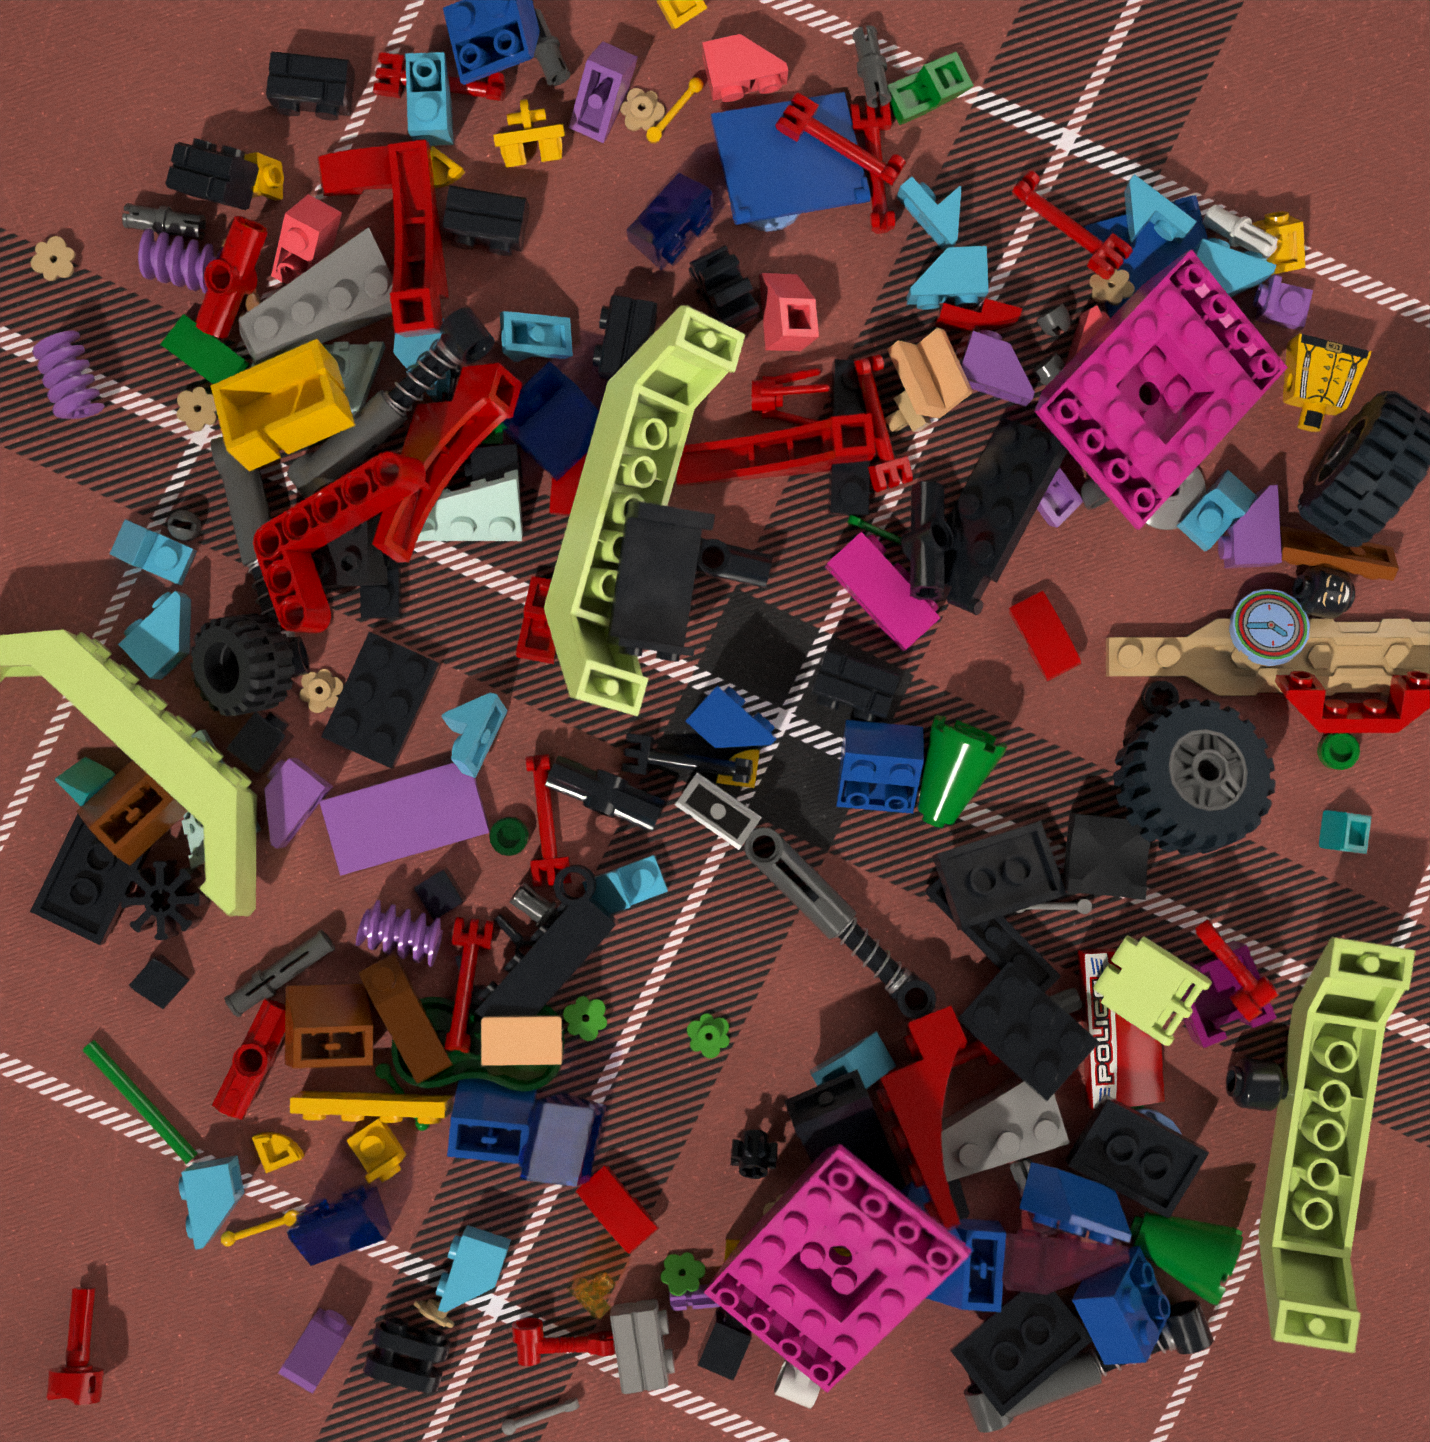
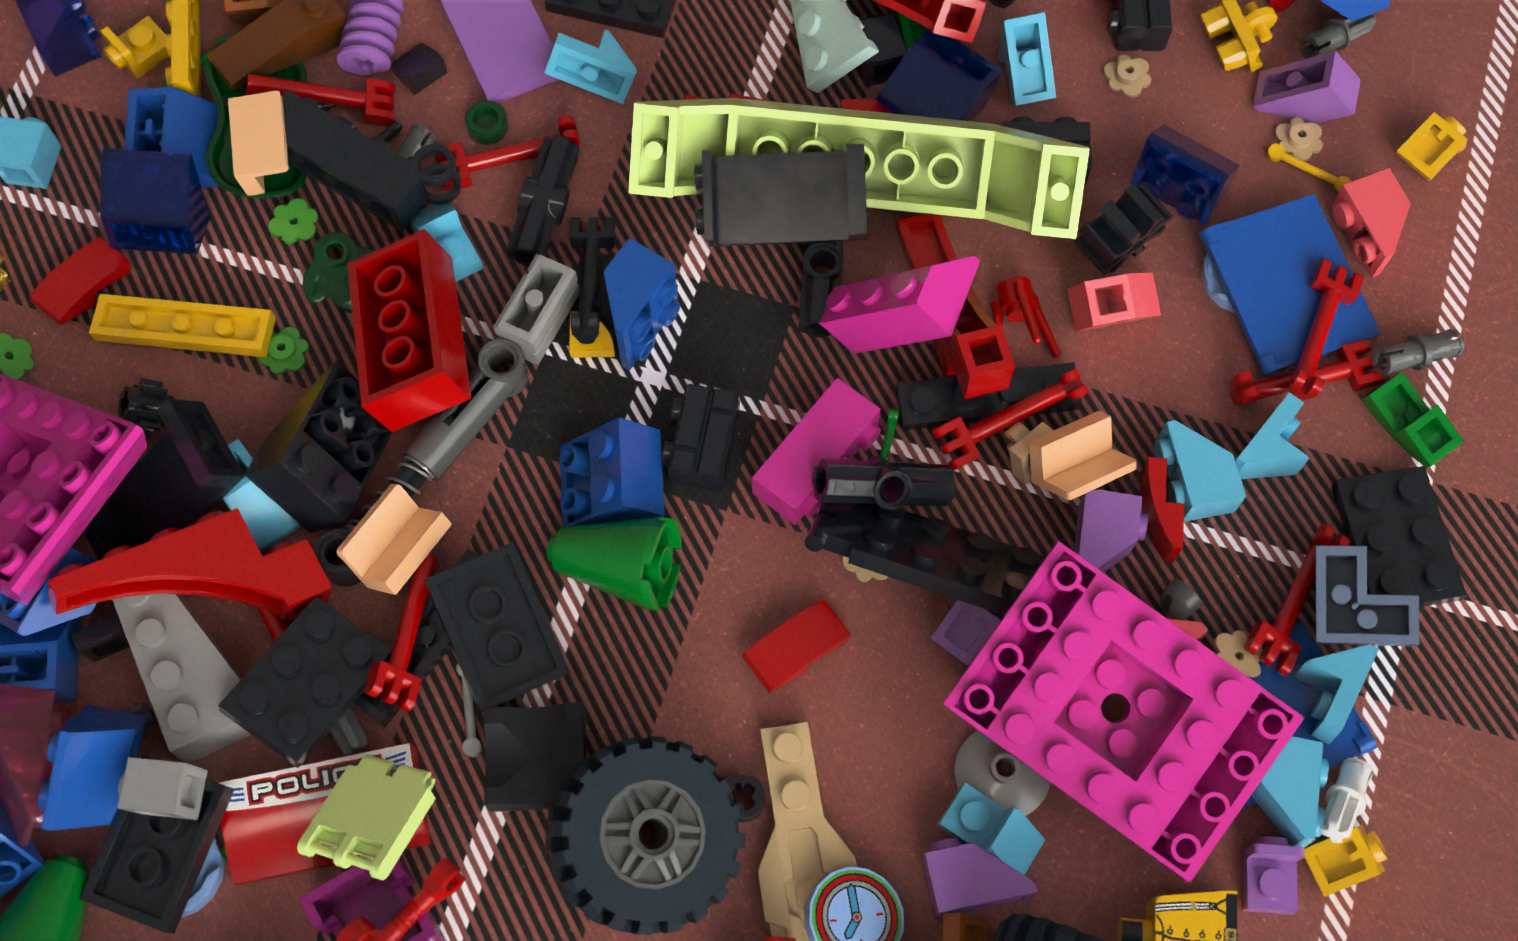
camera: 85 degrees right, 20 degrees down
none -> yellow plate [89,294,276,357]
none -> light grey brick [117,757,208,820]
none -> black slope [244,361,393,533]
none -> dark green plate [303,232,376,314]
none -> light nougat panel [337,484,452,595]
none -> red brick [347,229,472,432]
none -> red hinge [364,554,437,712]
none -> dark pink slope [819,256,980,354]
none -> tan plant [1103,55,1151,98]
none -> sand blue brick [1316,546,1419,647]
none -> black plate [1331,466,1467,608]

